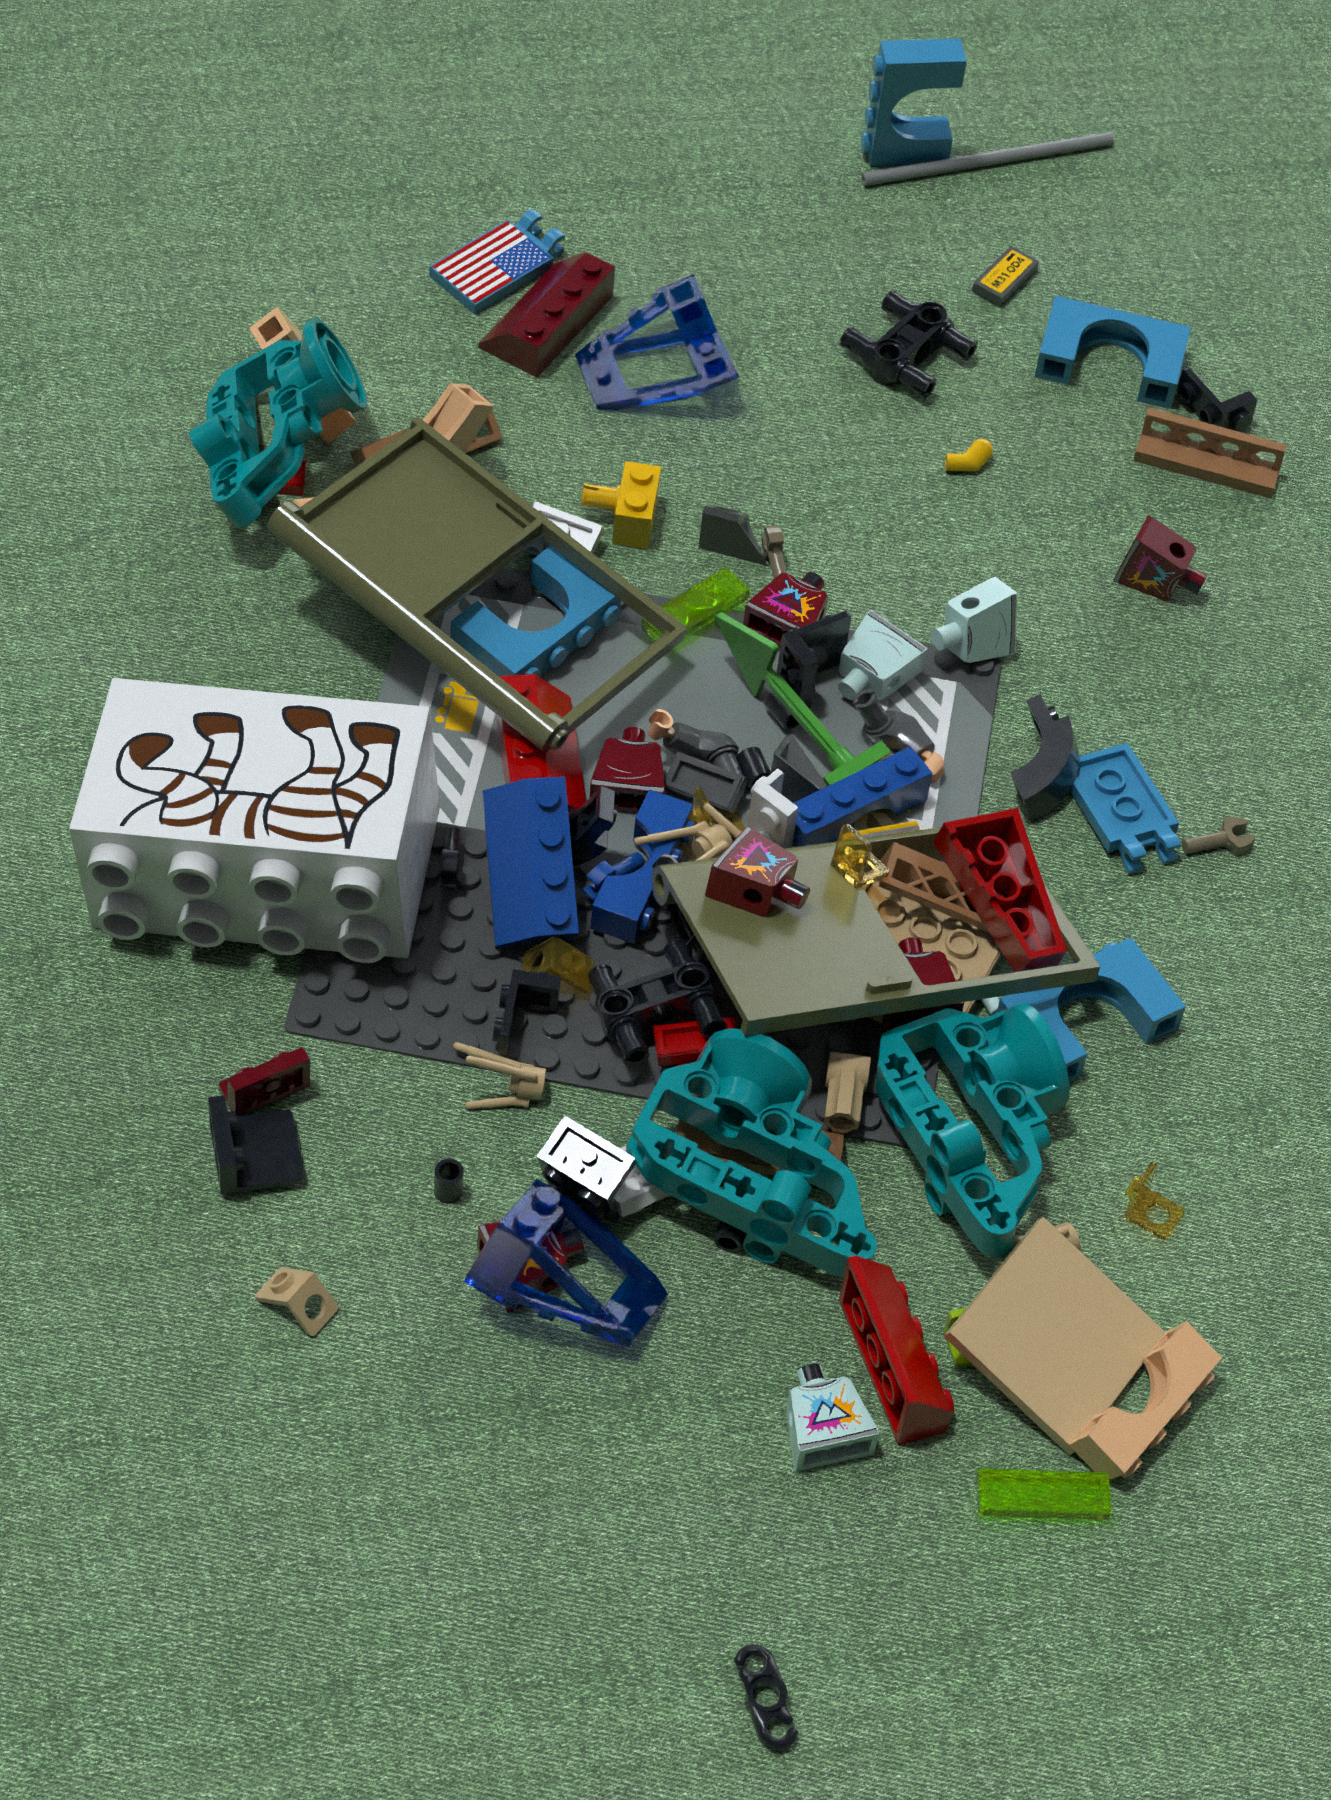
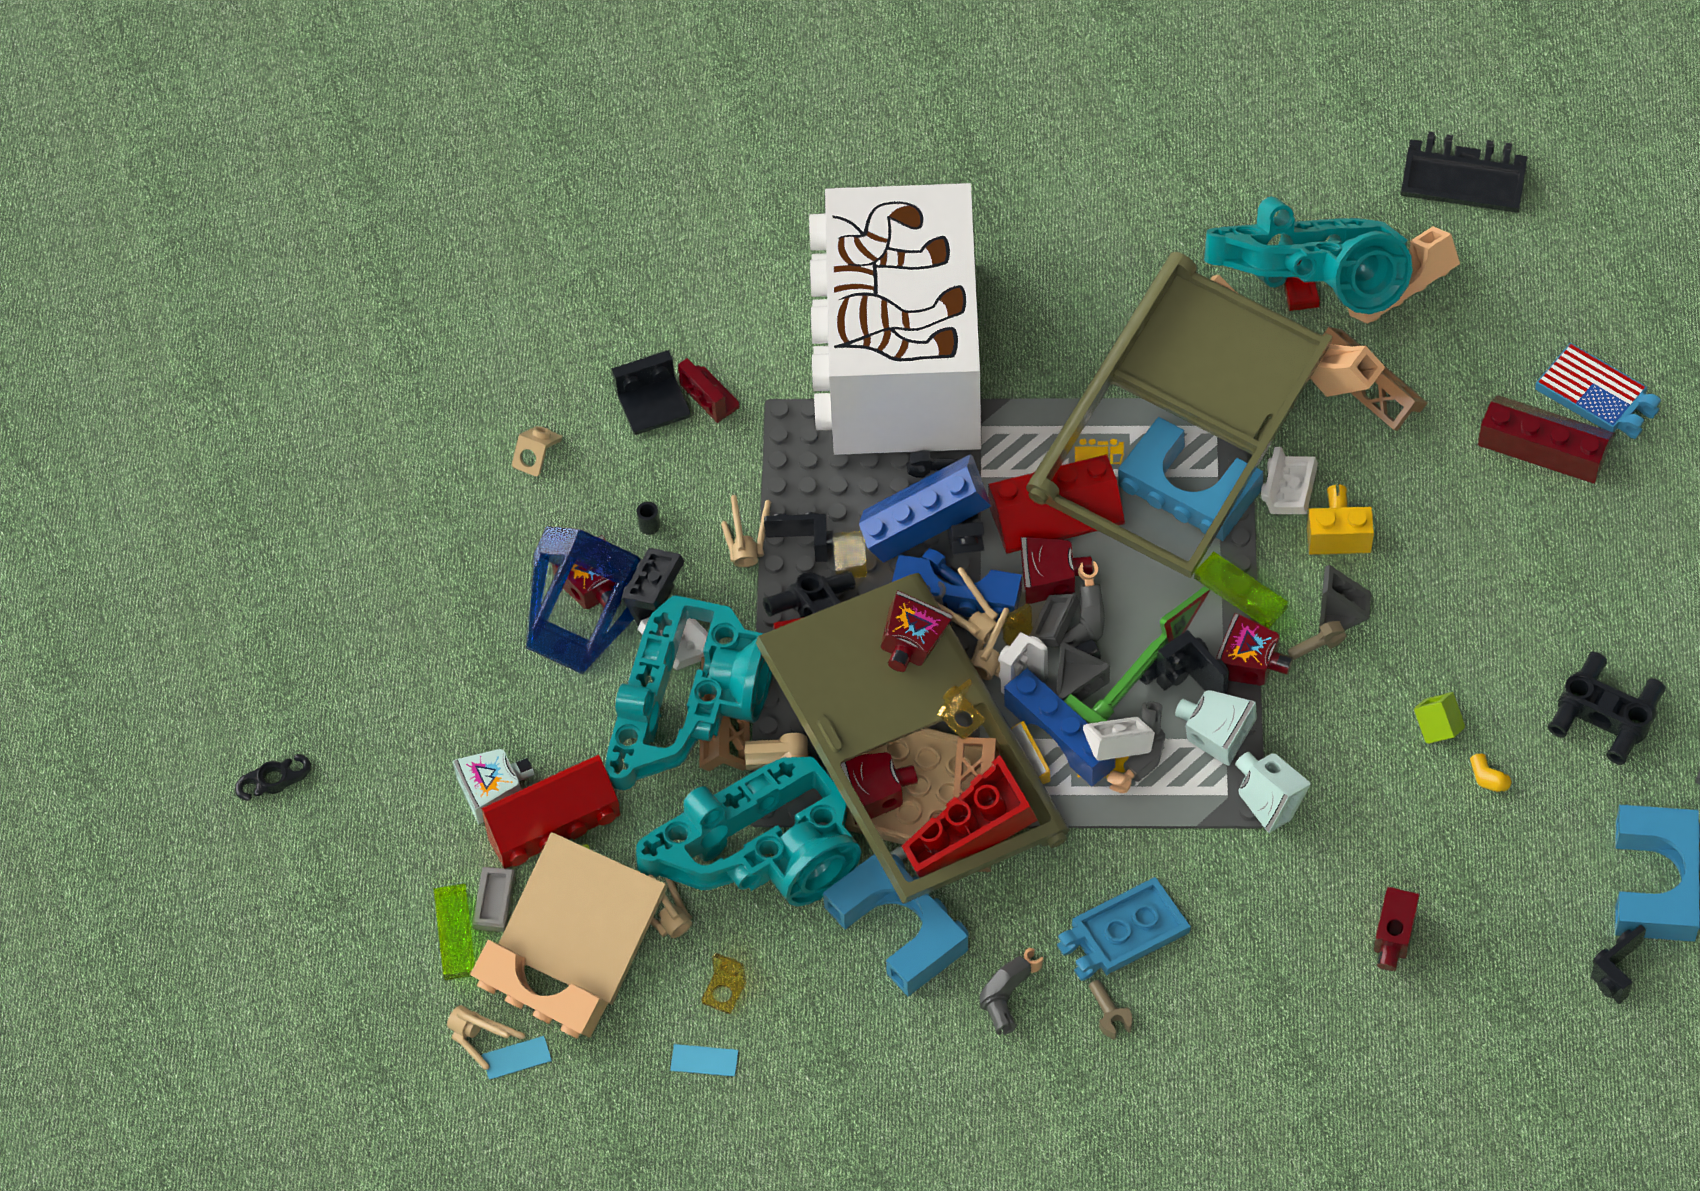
camera: 90 degrees right, 5 degrees up
clear blue windscreen [575,274,739,410] -> none
black arch [1010,694,1079,822] -> none
medium nougat fence [1134,407,1287,498] -> none
none -> tan plant [447,1005,525,1070]
none -> light grey tile [472,867,516,932]
none -> medium azure sticker [481,1036,552,1080]
none -> medium azure sticker [670,1044,738,1077]
none -> dark grey arm [979,948,1043,1035]
none -> white slope [1083,717,1155,761]
none -> black hinge [1401,131,1528,213]
none -> lime panel [1413,692,1465,744]

